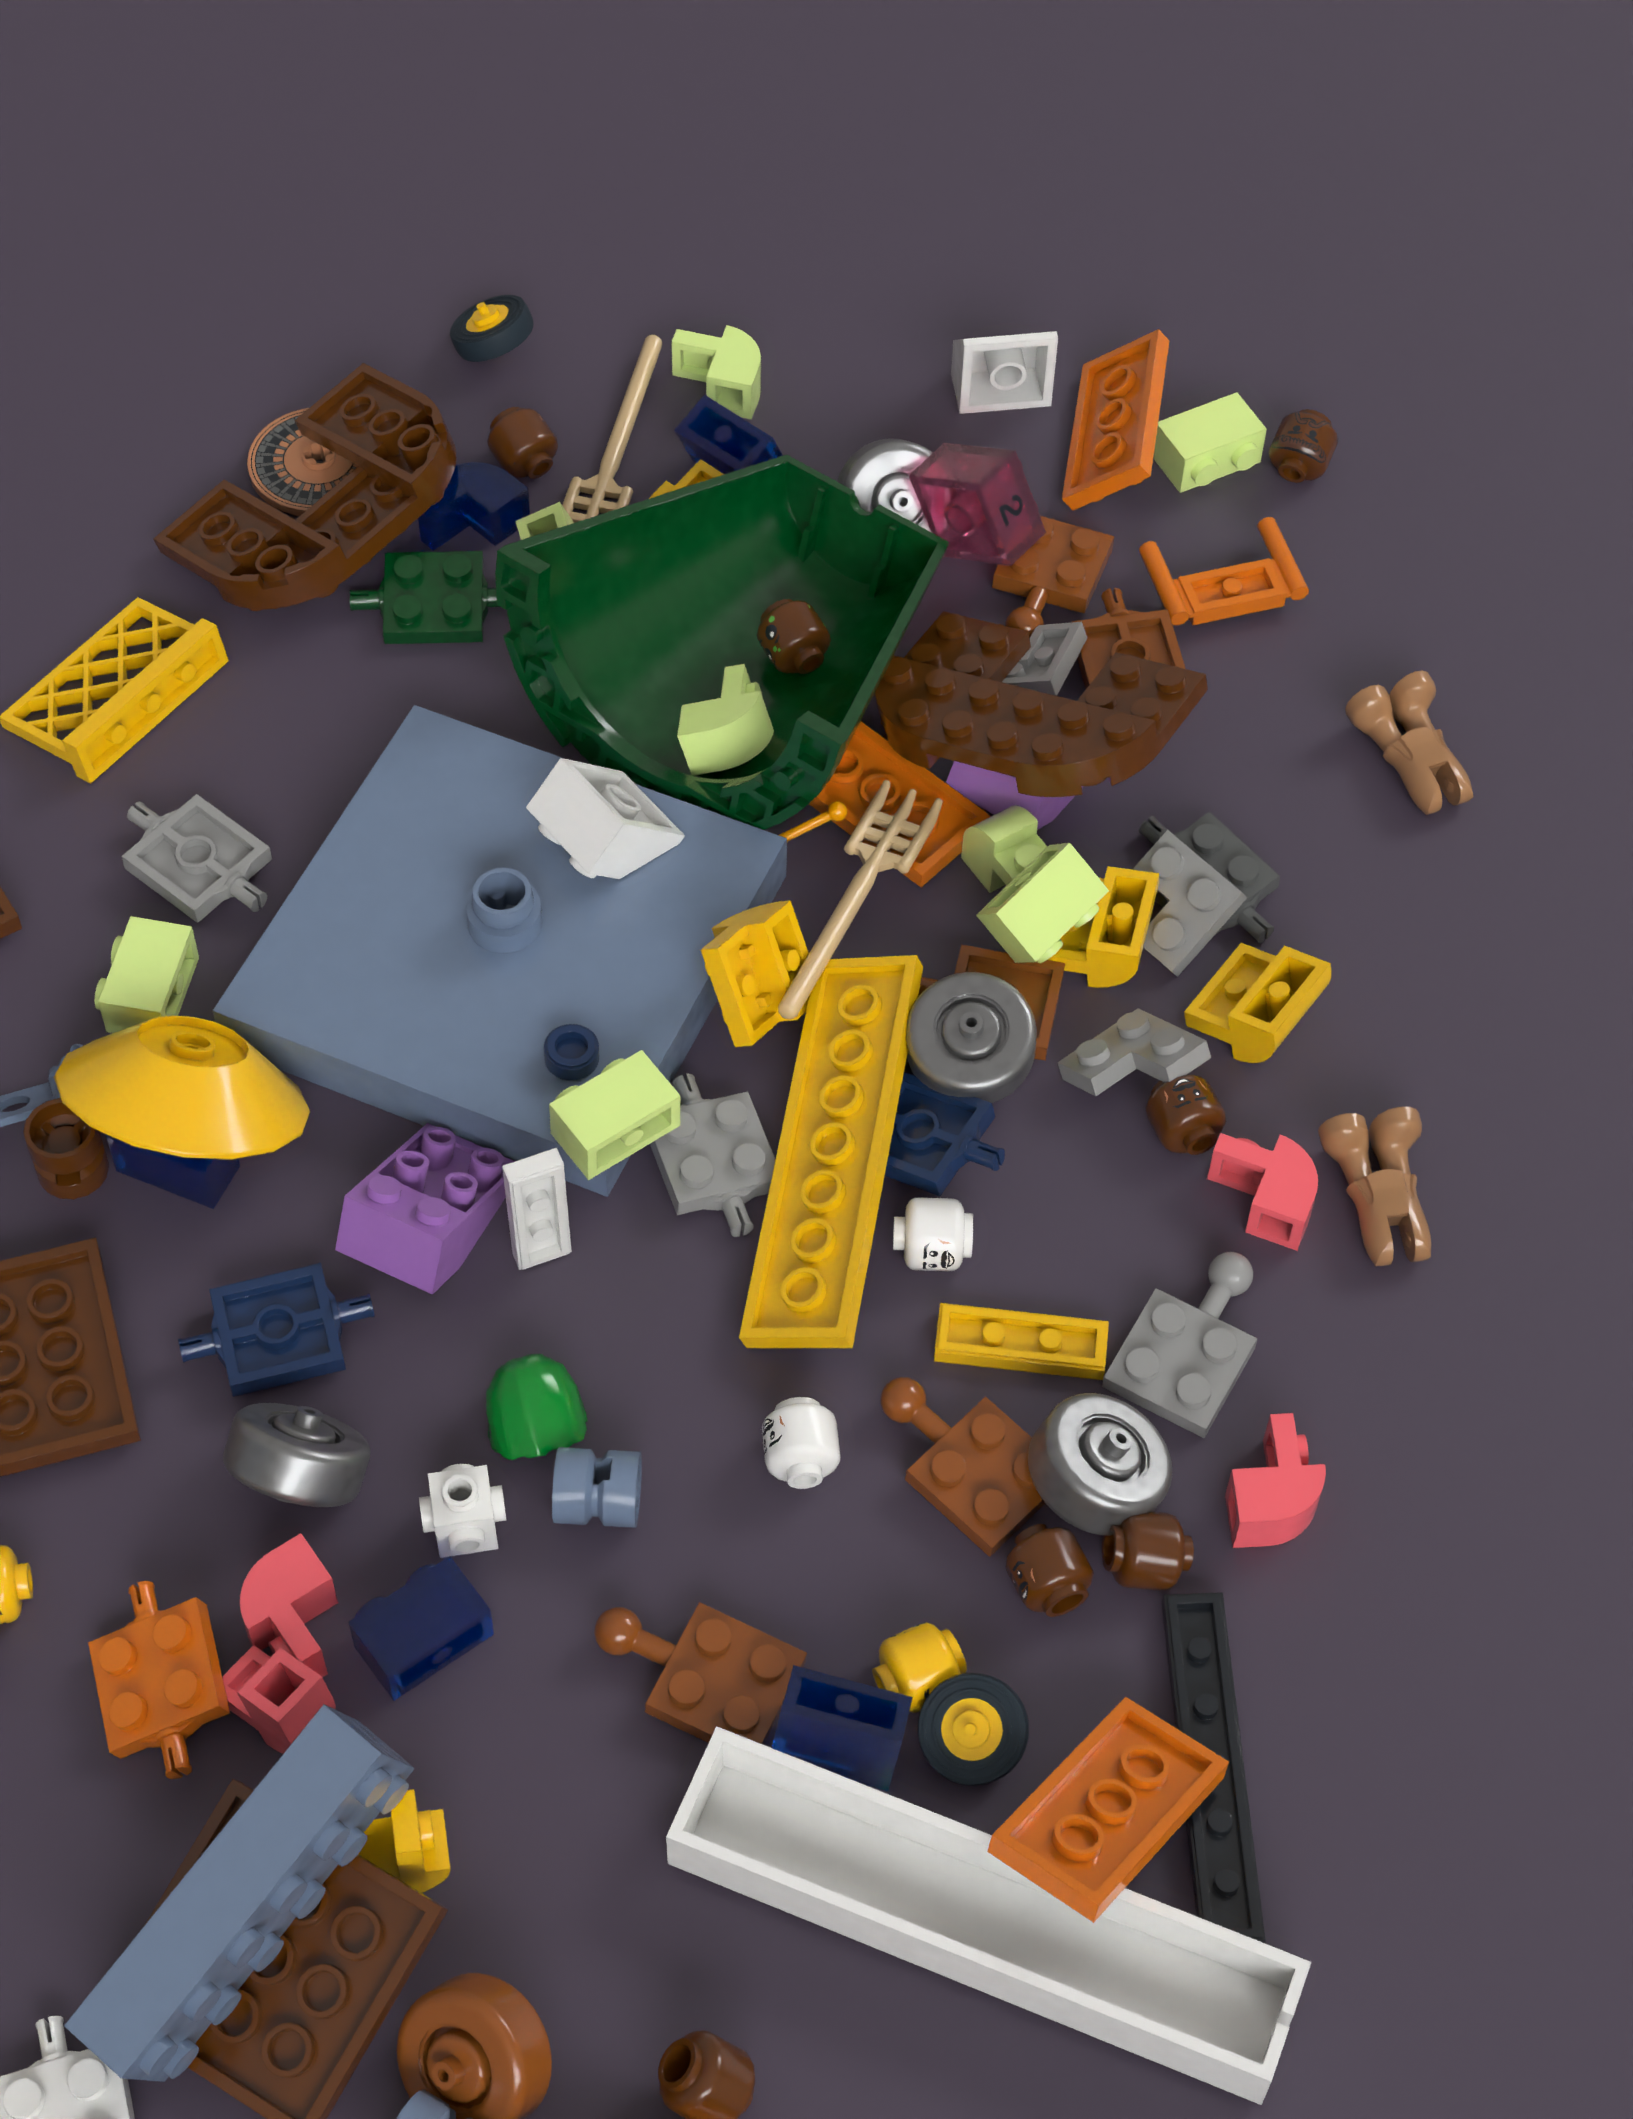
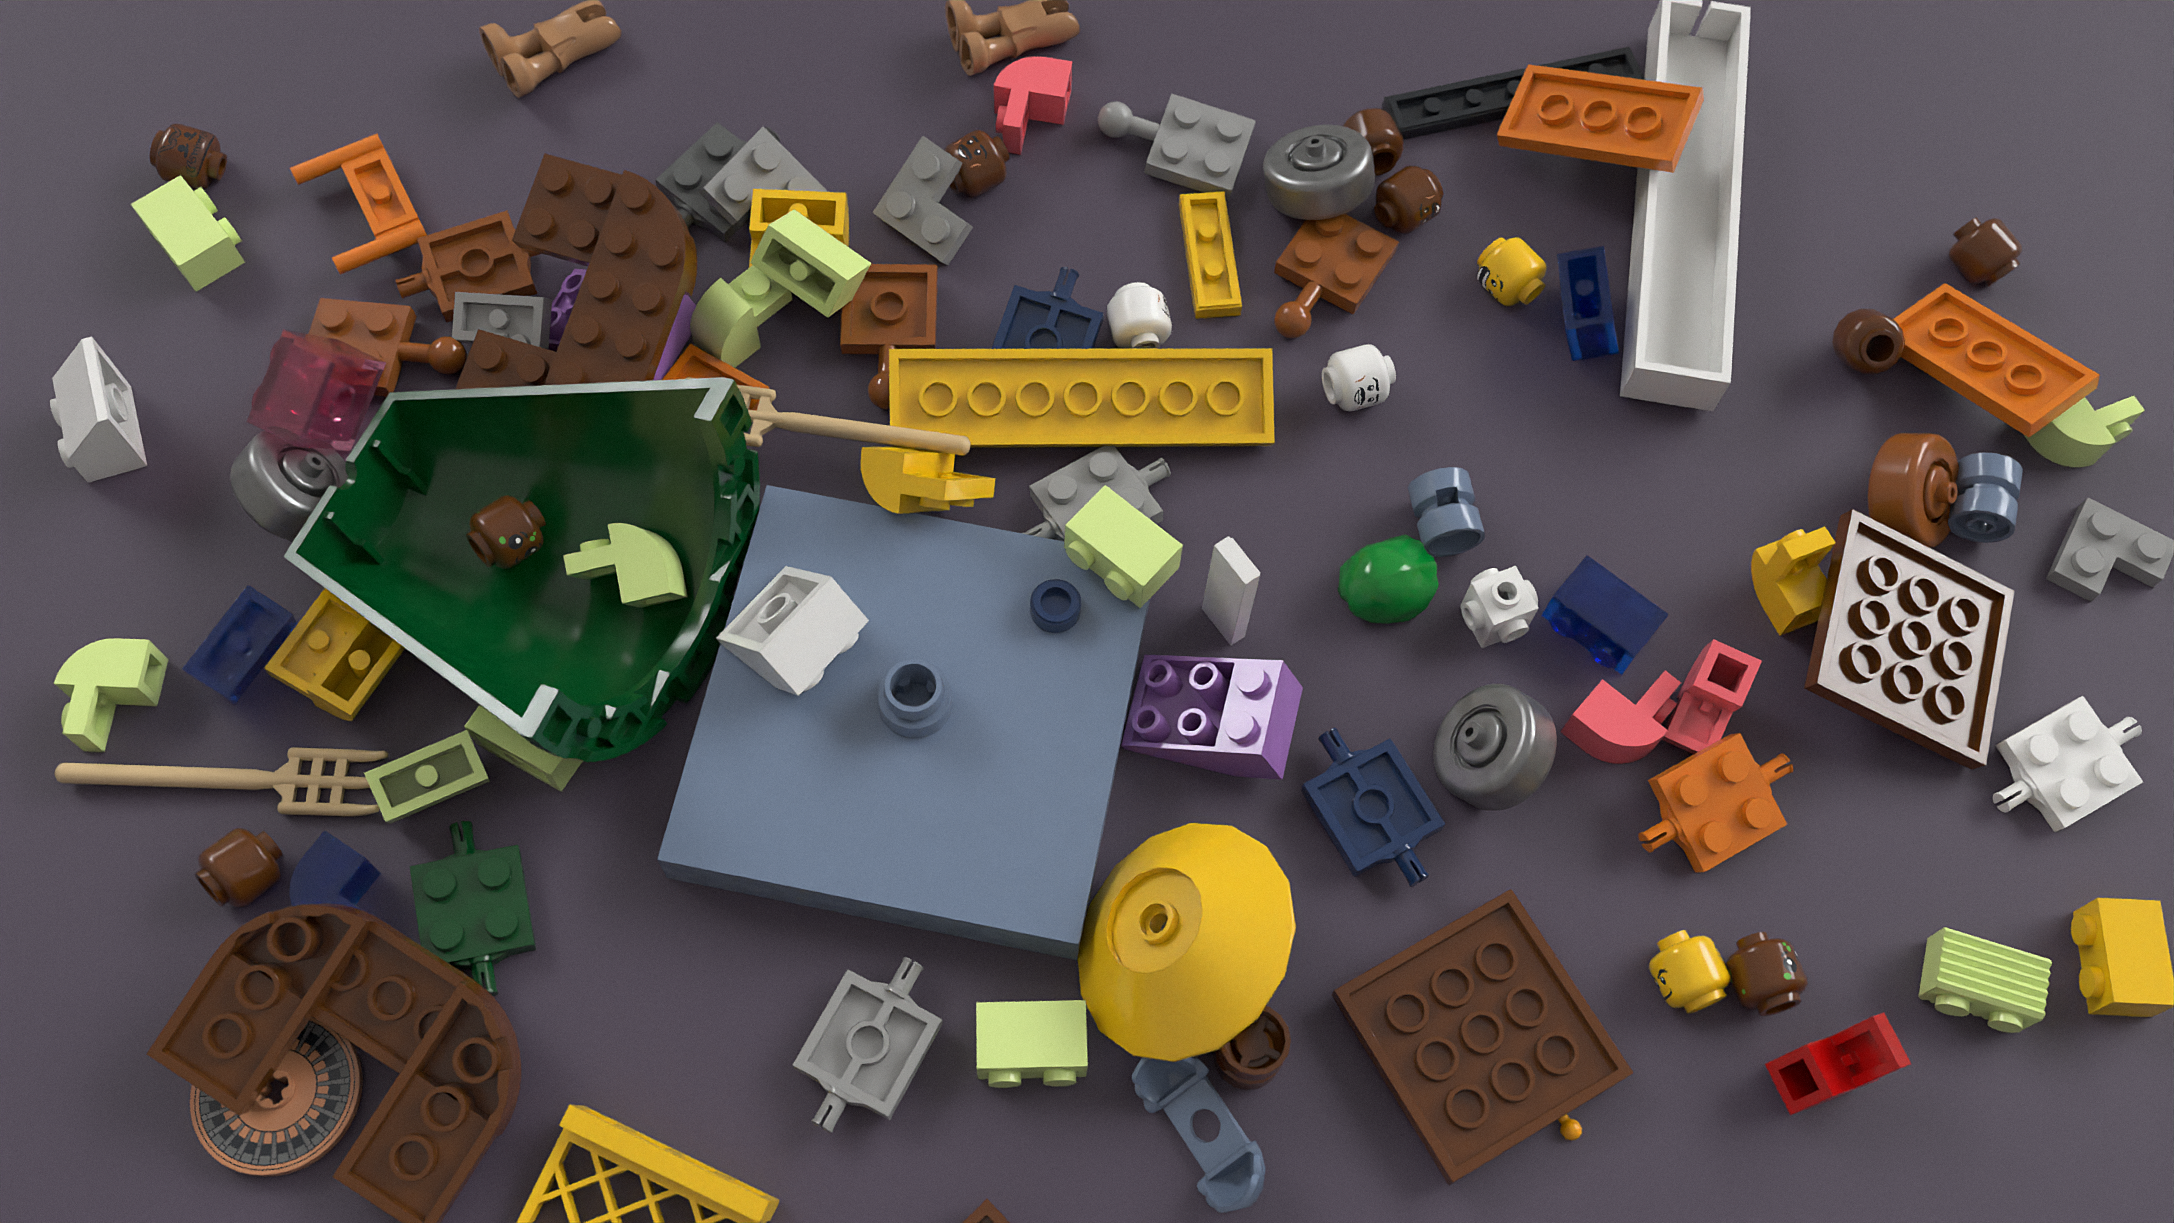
camera: 105 degrees left, 10 degrees up
sand blue brick [64,1704,415,2082] -> none
black wheel [450,294,534,362] -> none
dark orange plate [594,1602,807,1745] -> none
flat silver wheel [906,972,1037,1103] -> none
black wheel [918,1673,1029,1786] -> none
orange plate [1062,329,1170,511] -> none
yellow brick [1184,943,1331,1063] -> none
coral brick [1225,1413,1326,1548] -> none

